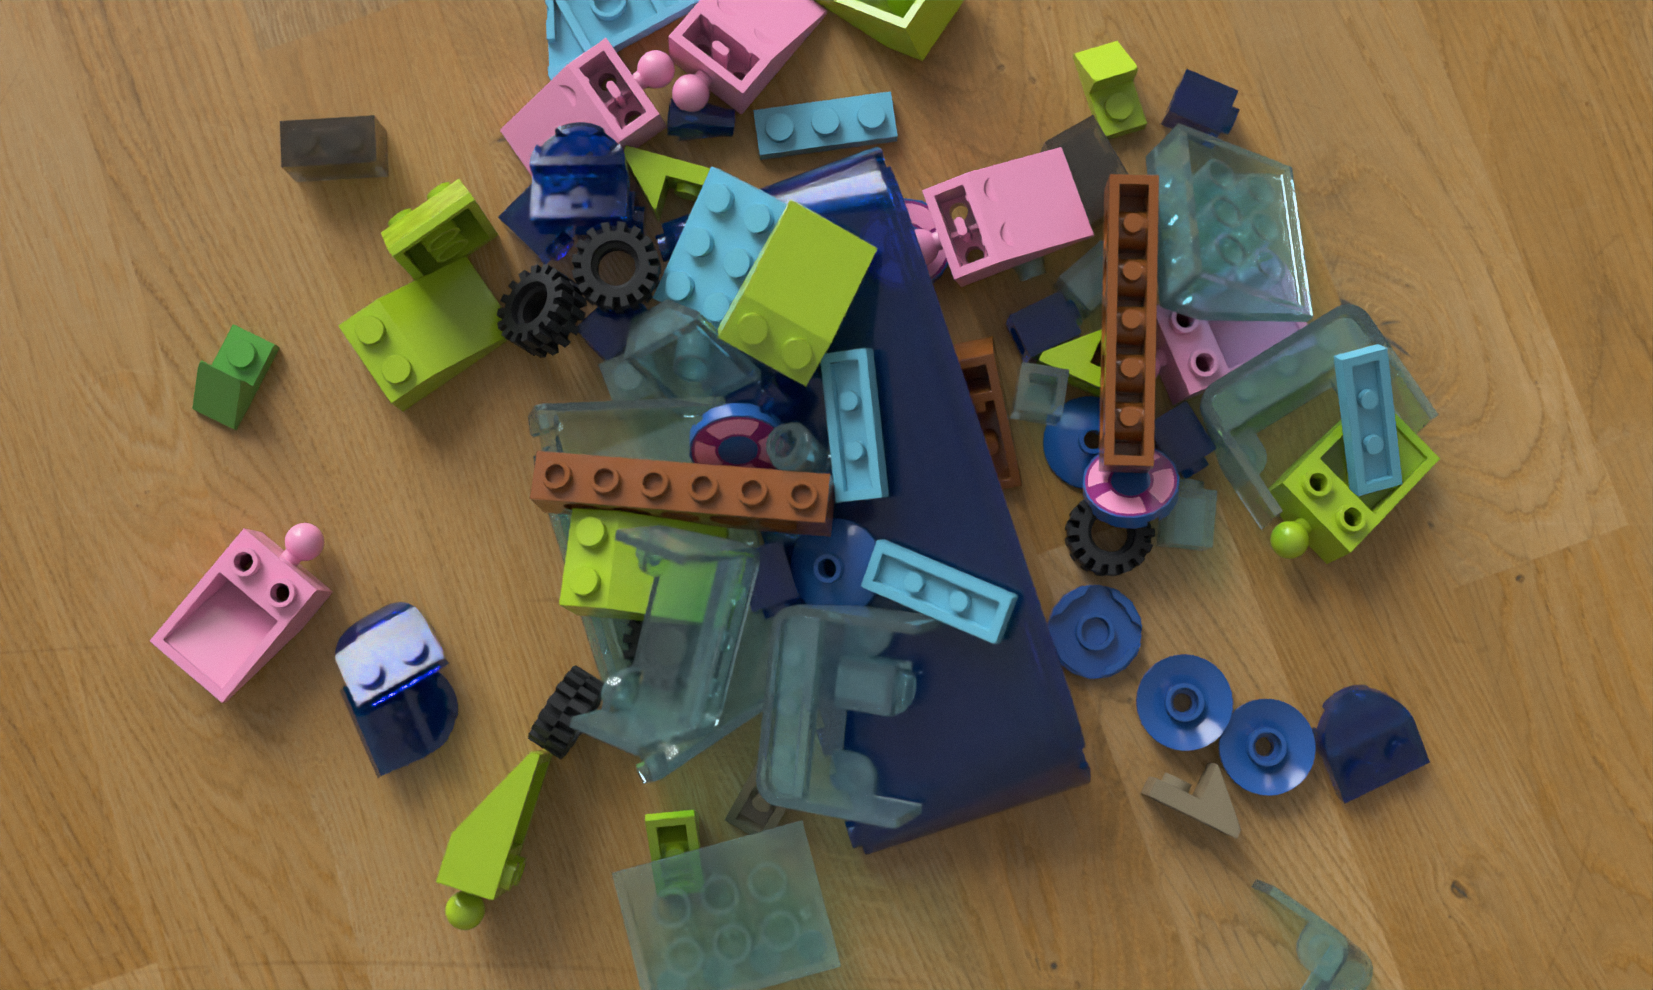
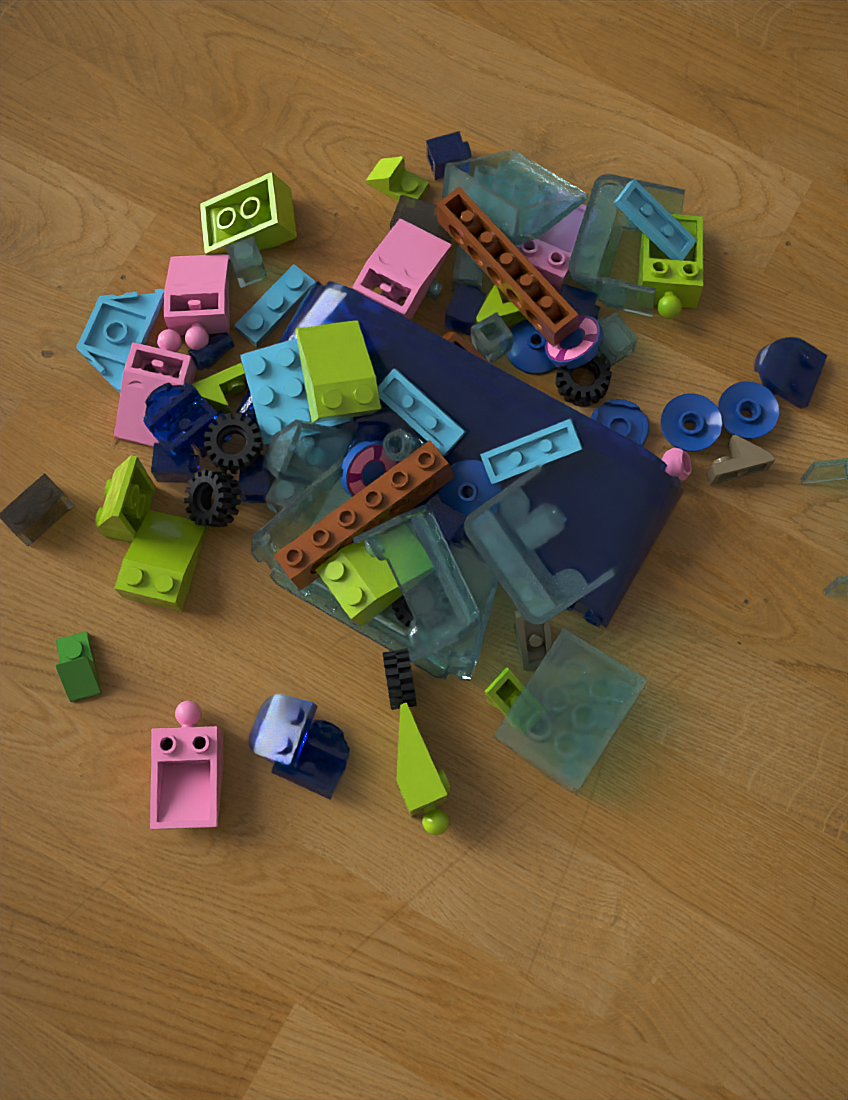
camera: 35 degrees left, 10 degrees down
none -> clear light blue brick [226,237,268,288]
none -> bright pink piece [659,448,692,483]

